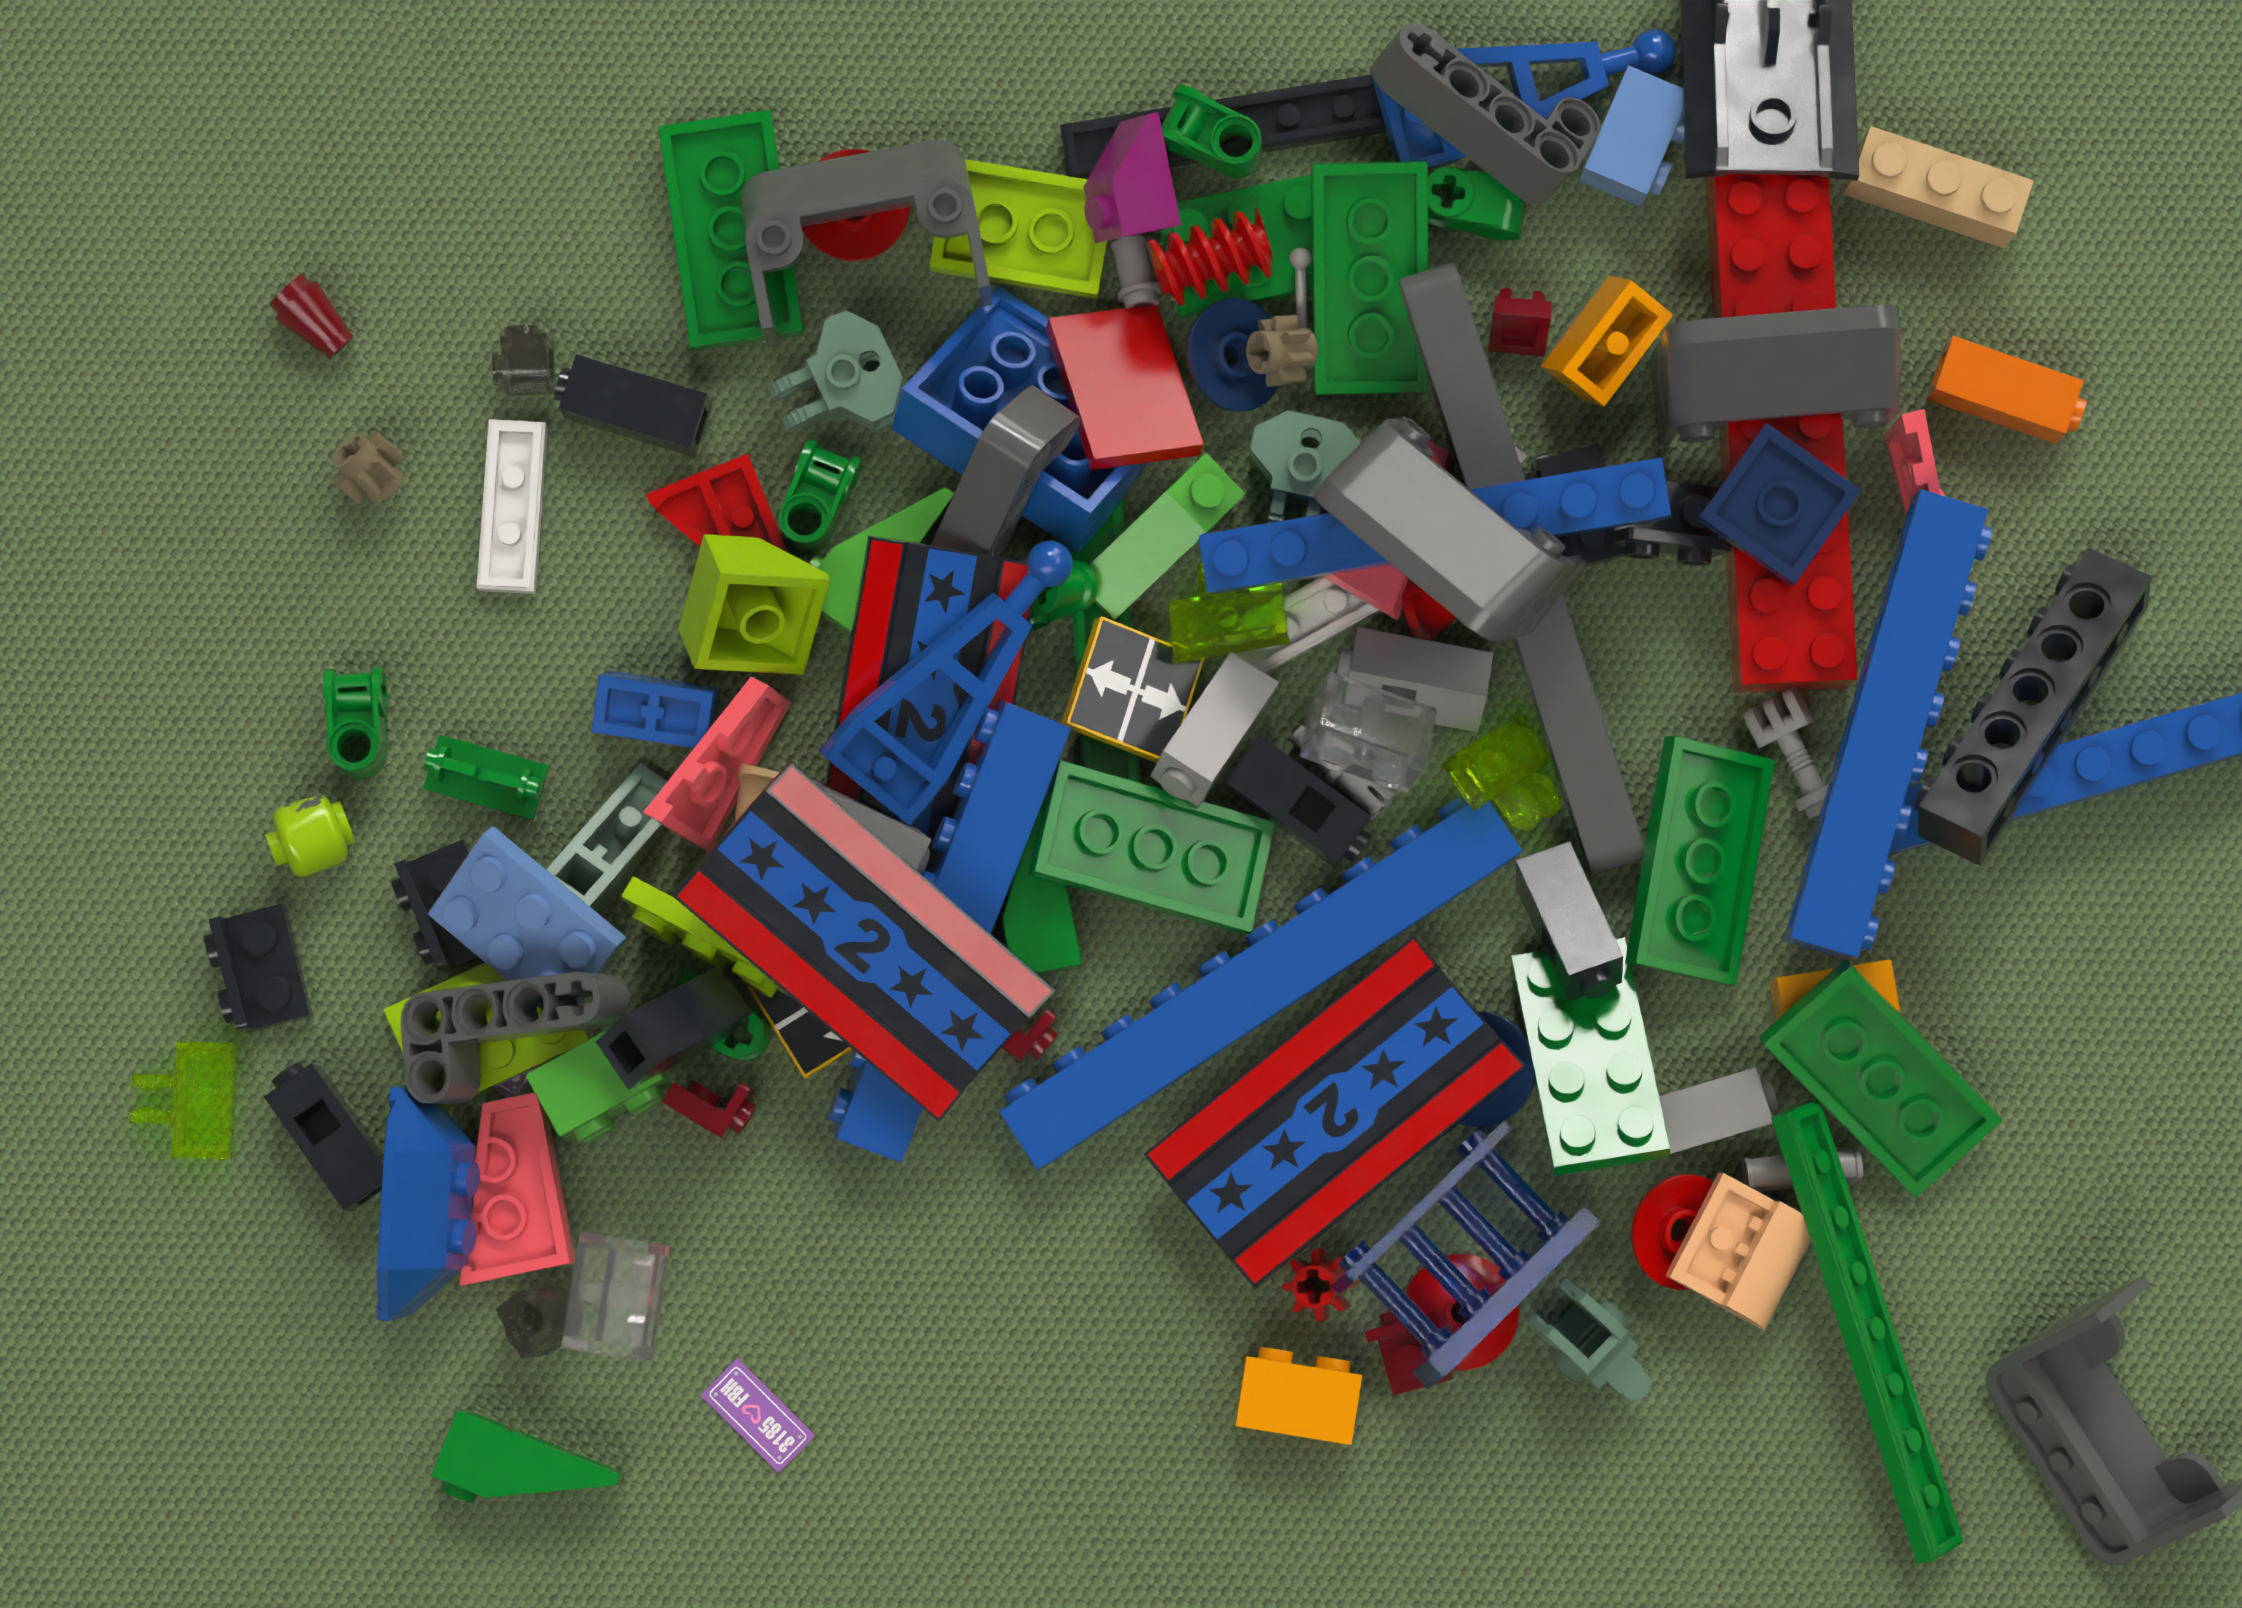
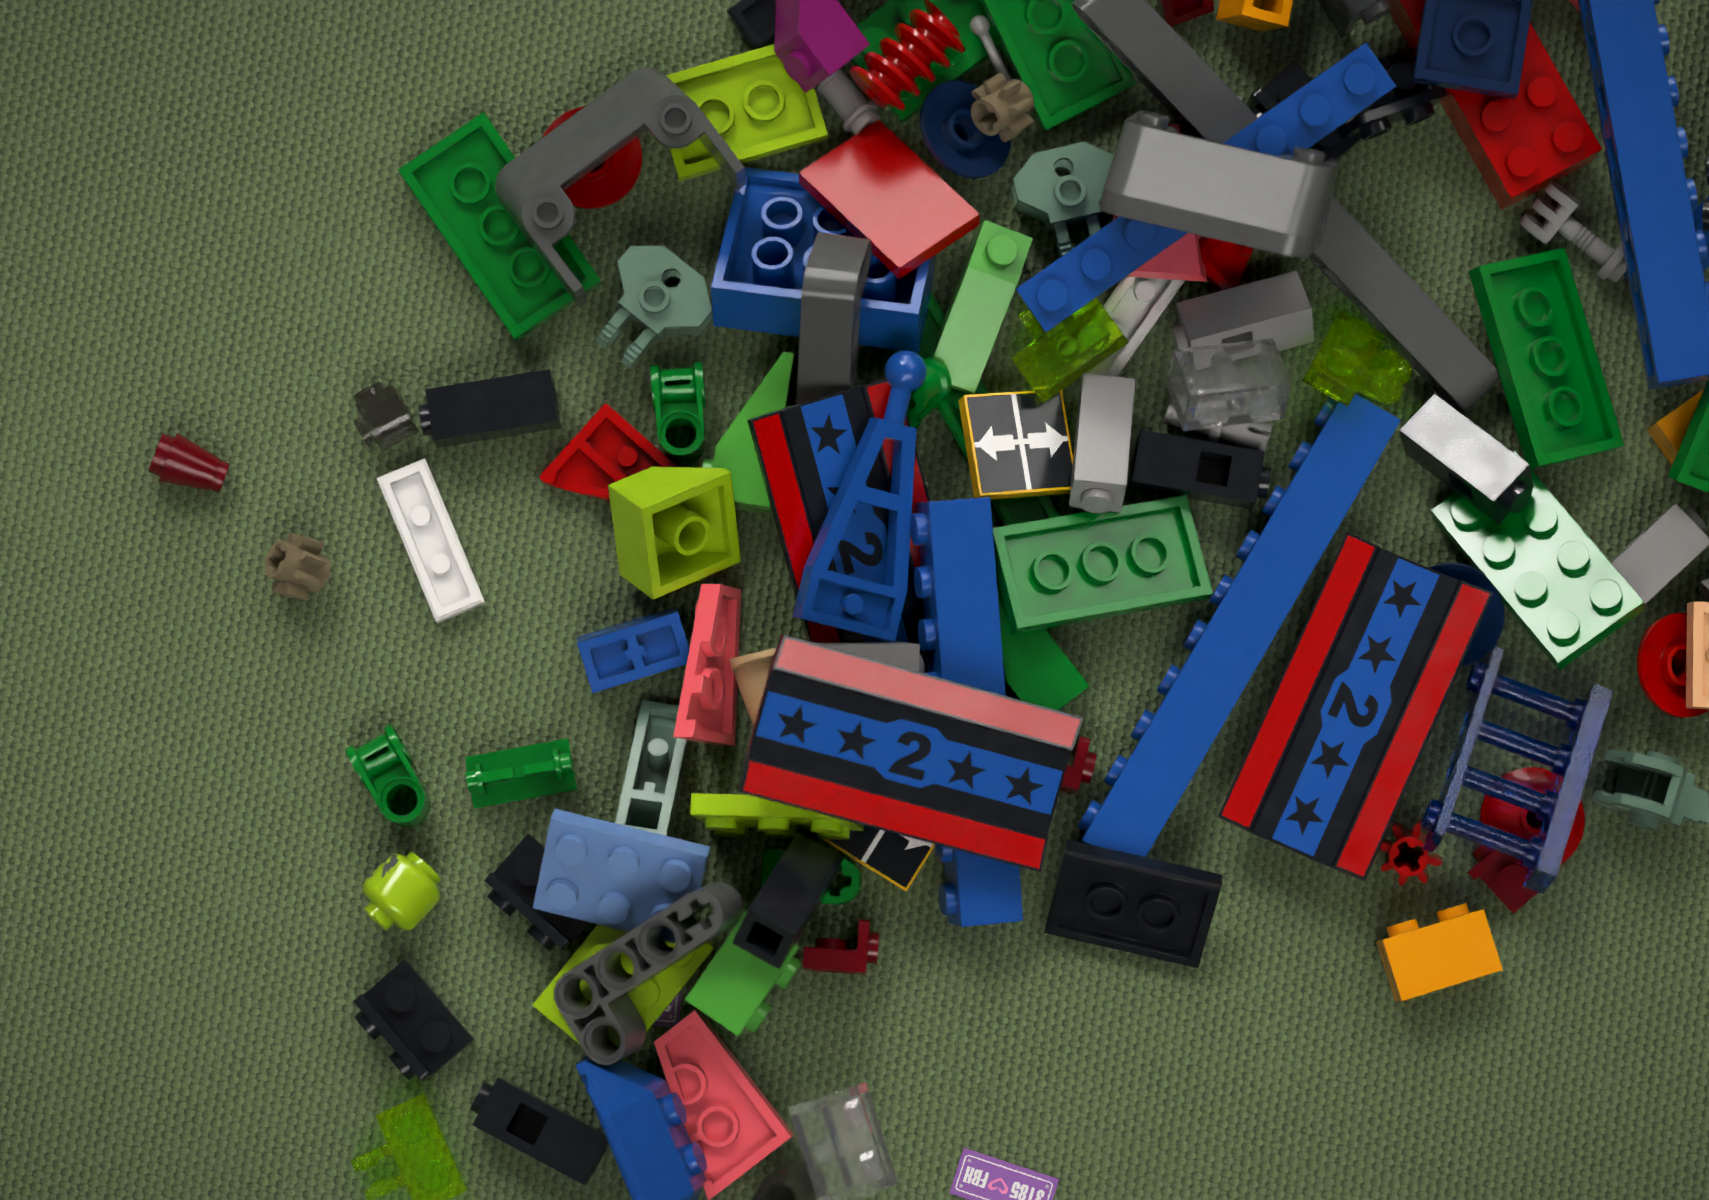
camera: 30 degrees left, 0 degrees up
none -> black tile [1044,839,1223,968]

